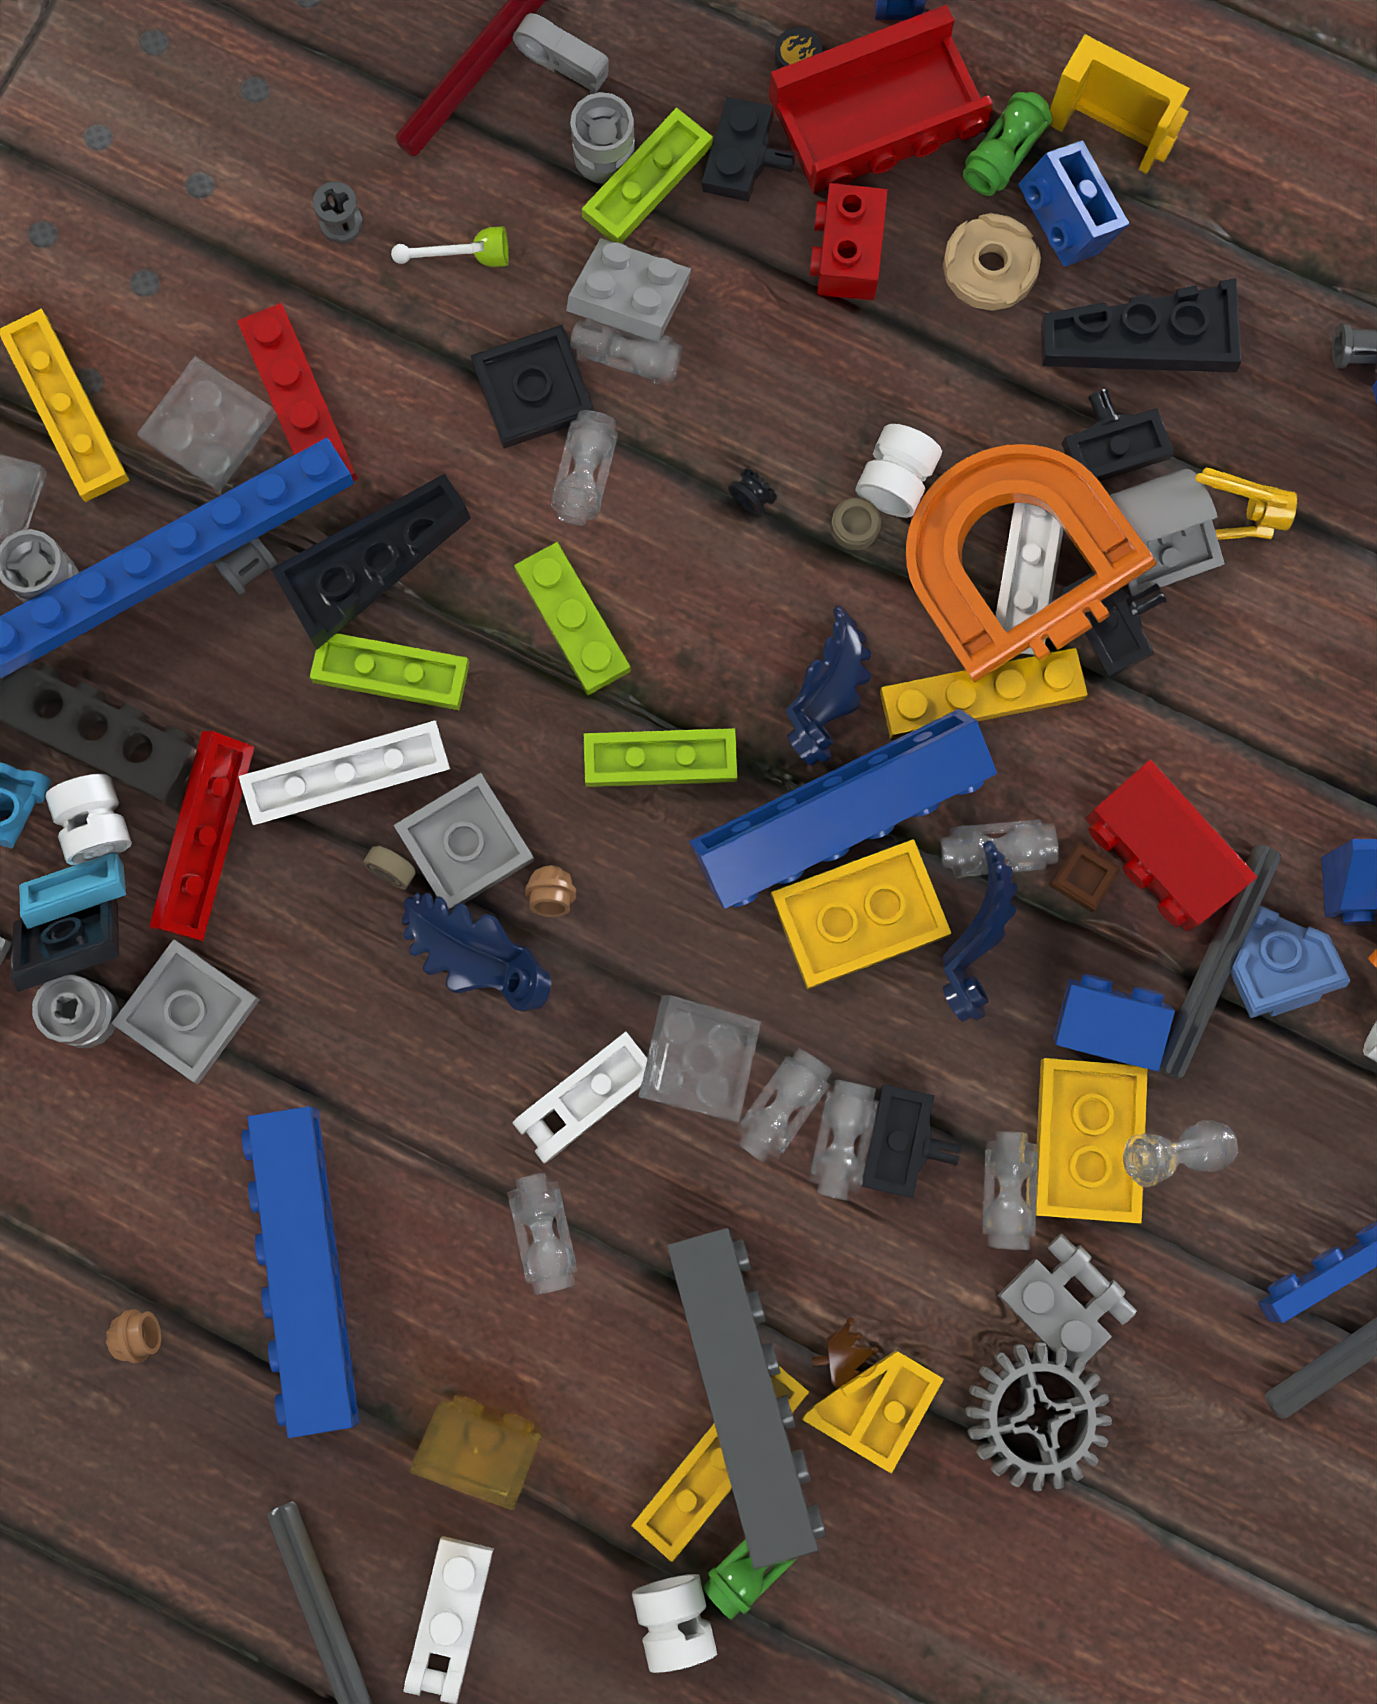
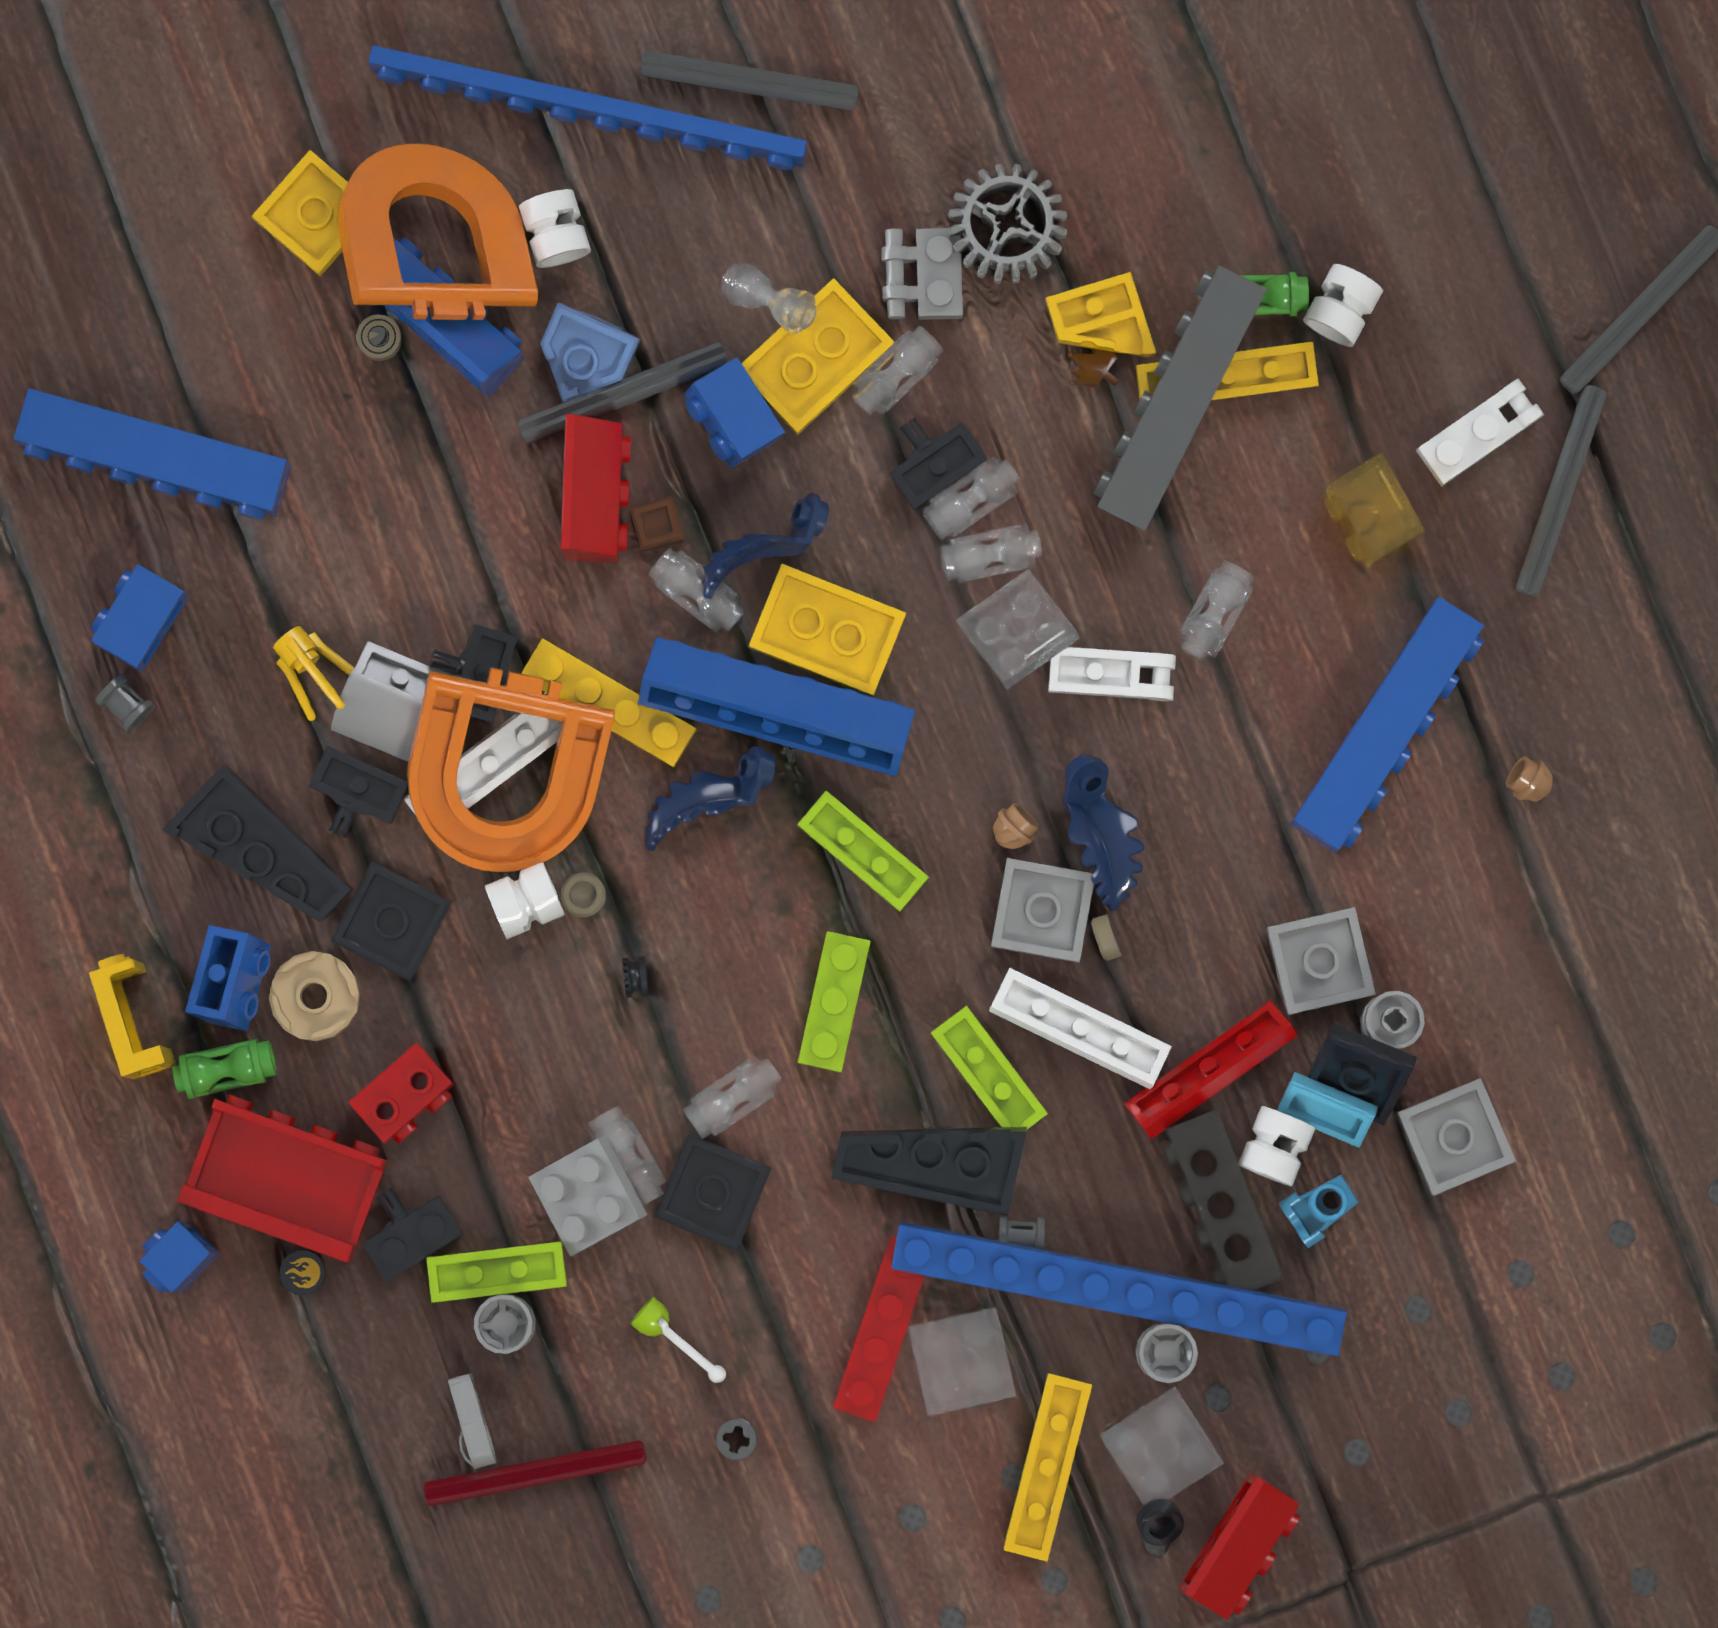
camera: 140 degrees left, 5 degrees up
none -> black tile [331,861,452,982]

